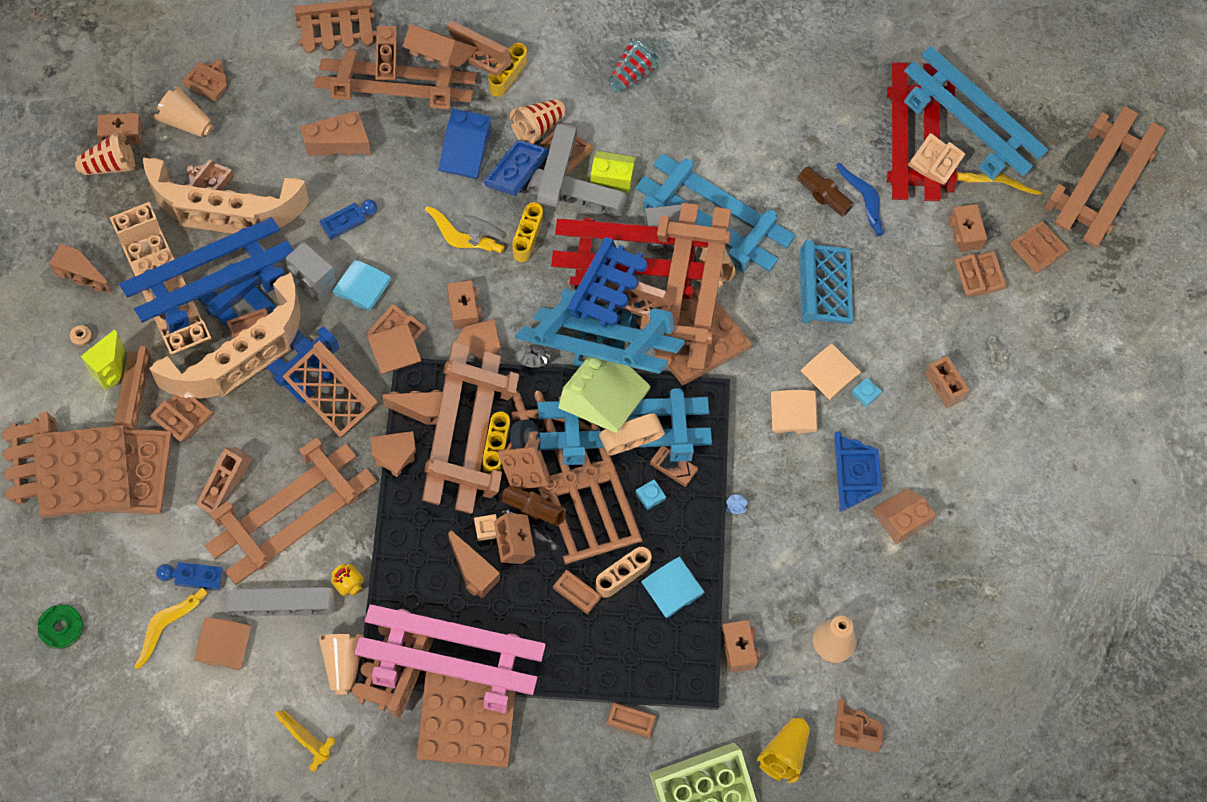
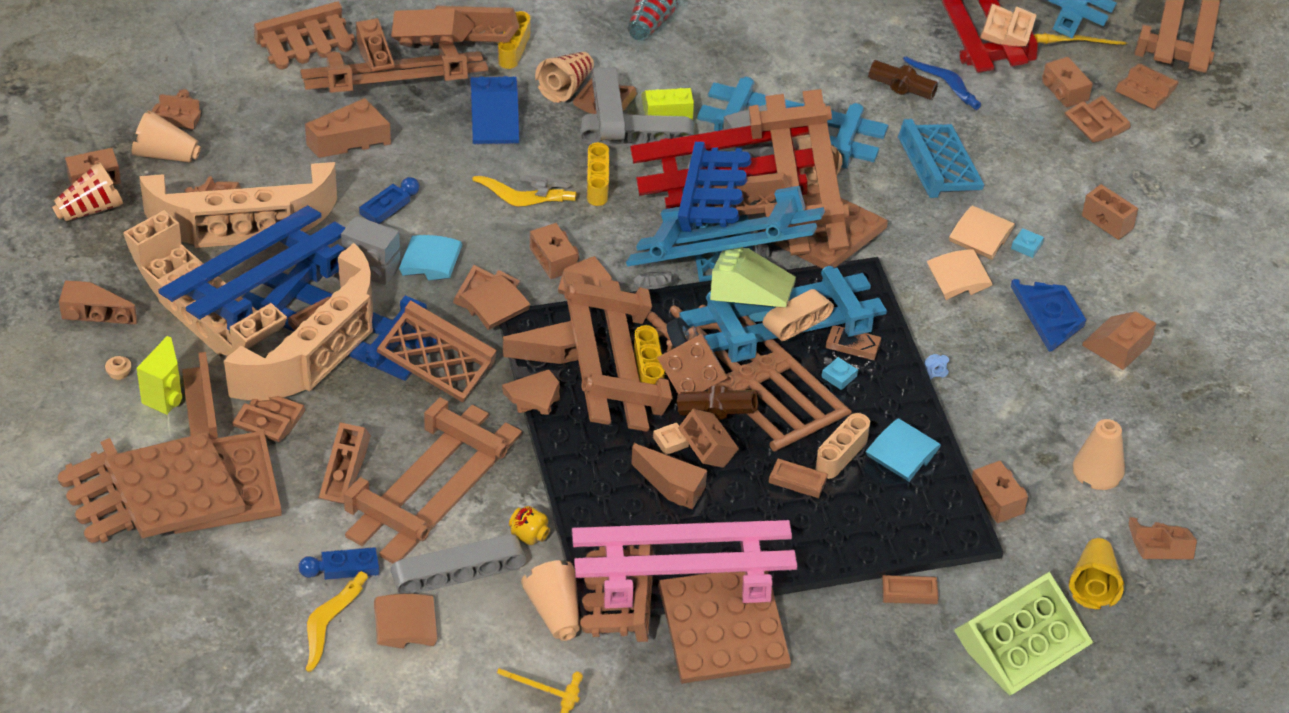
camera: 15 degrees left, 20 degrees down
green tile [37,604,84,649] -> none
blue tile [484,139,549,196] -> none

